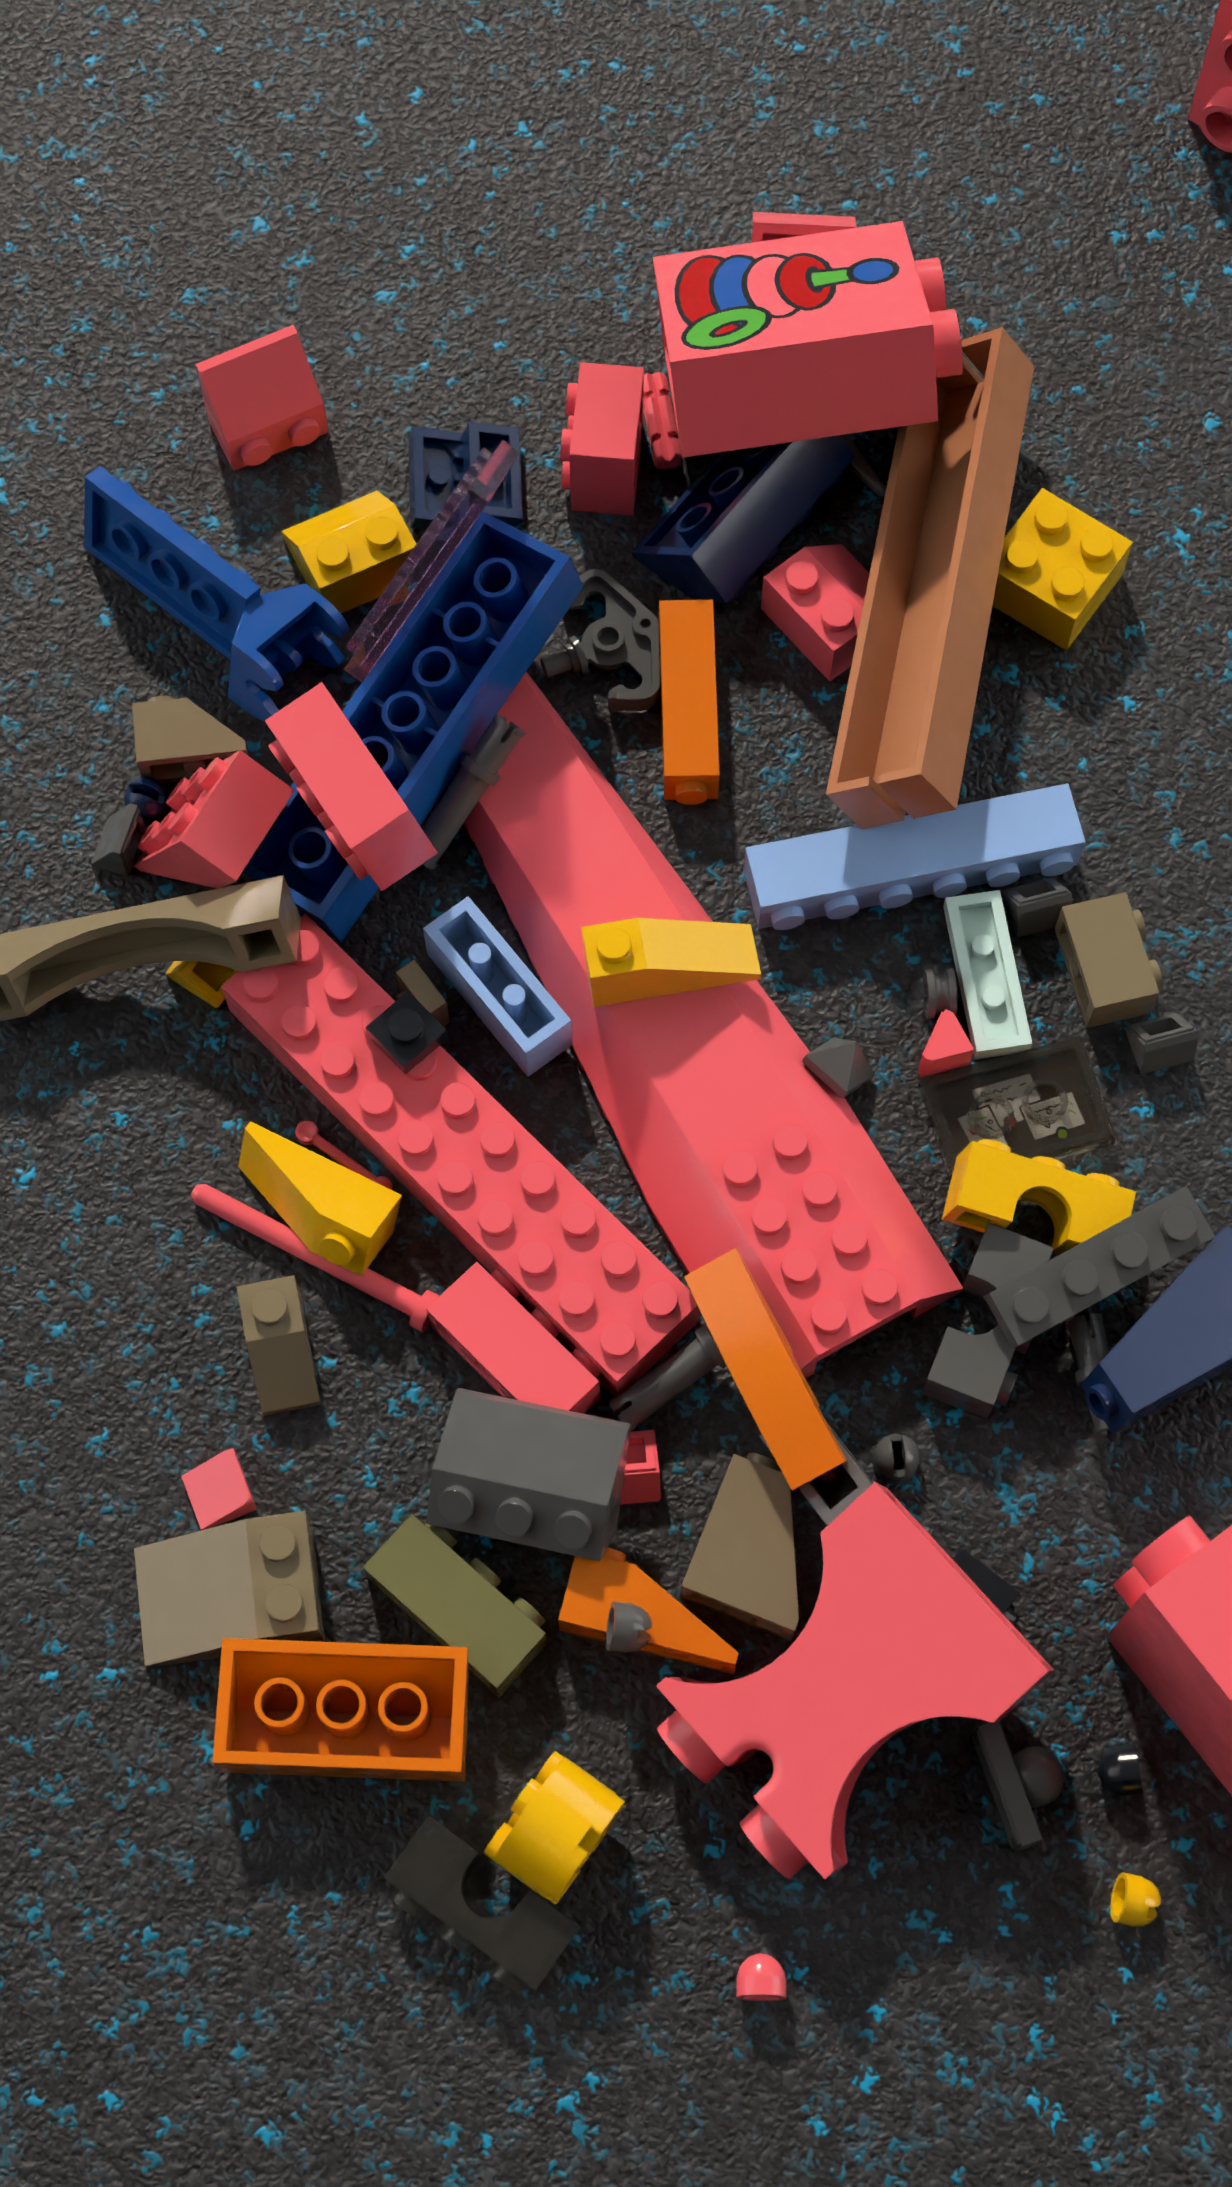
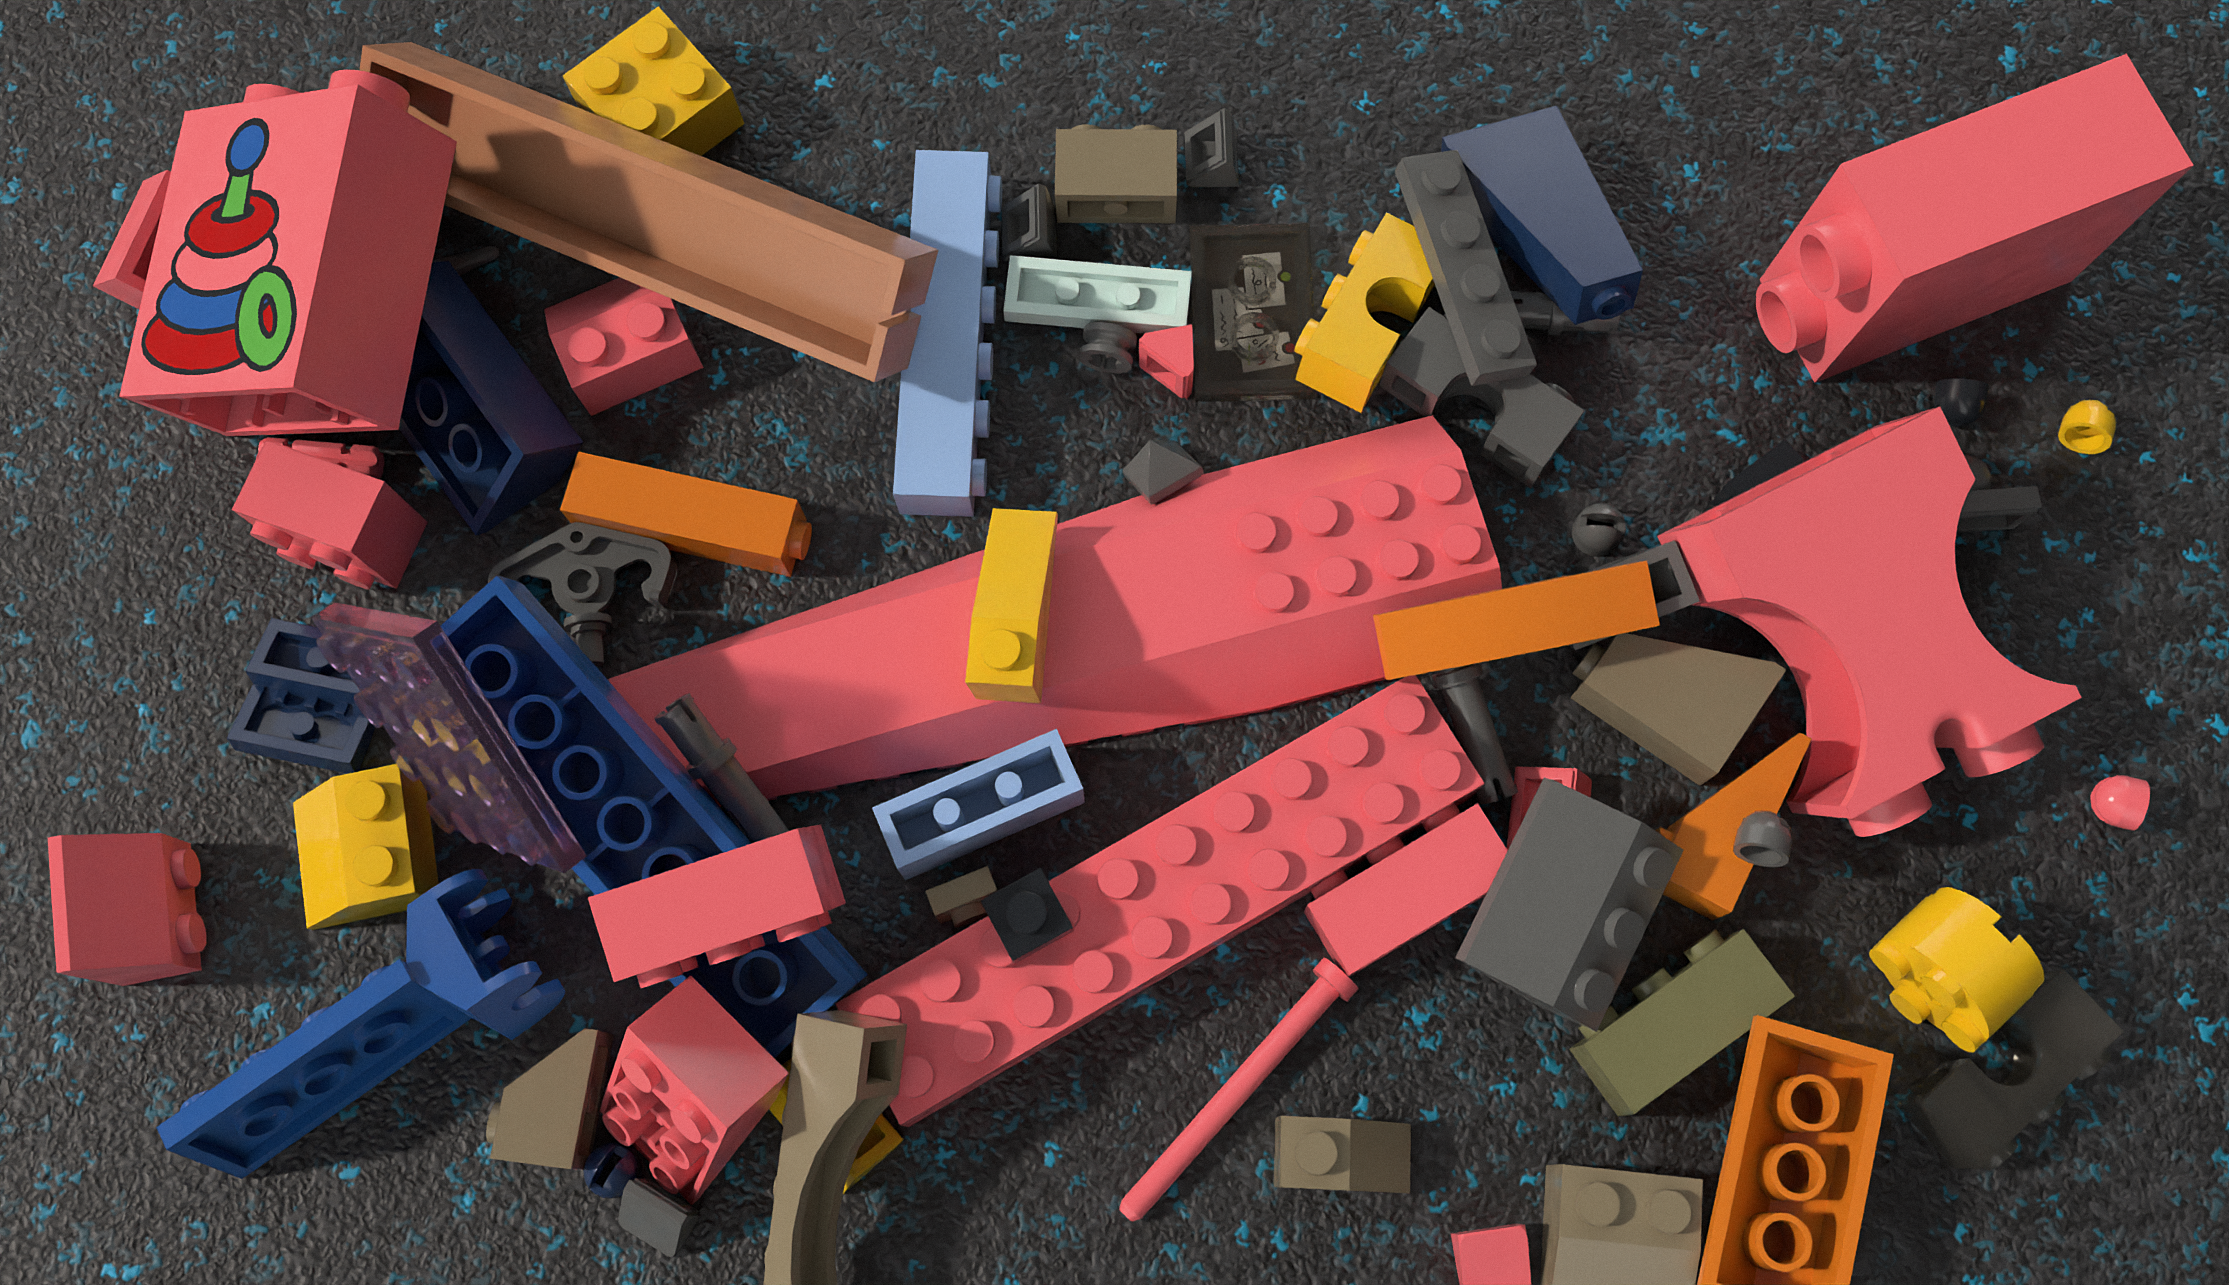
camera: 75 degrees left, 5 degrees up
yellow slope [238,1121,402,1276] -> none
coral hinge [295,1121,393,1190] -> none

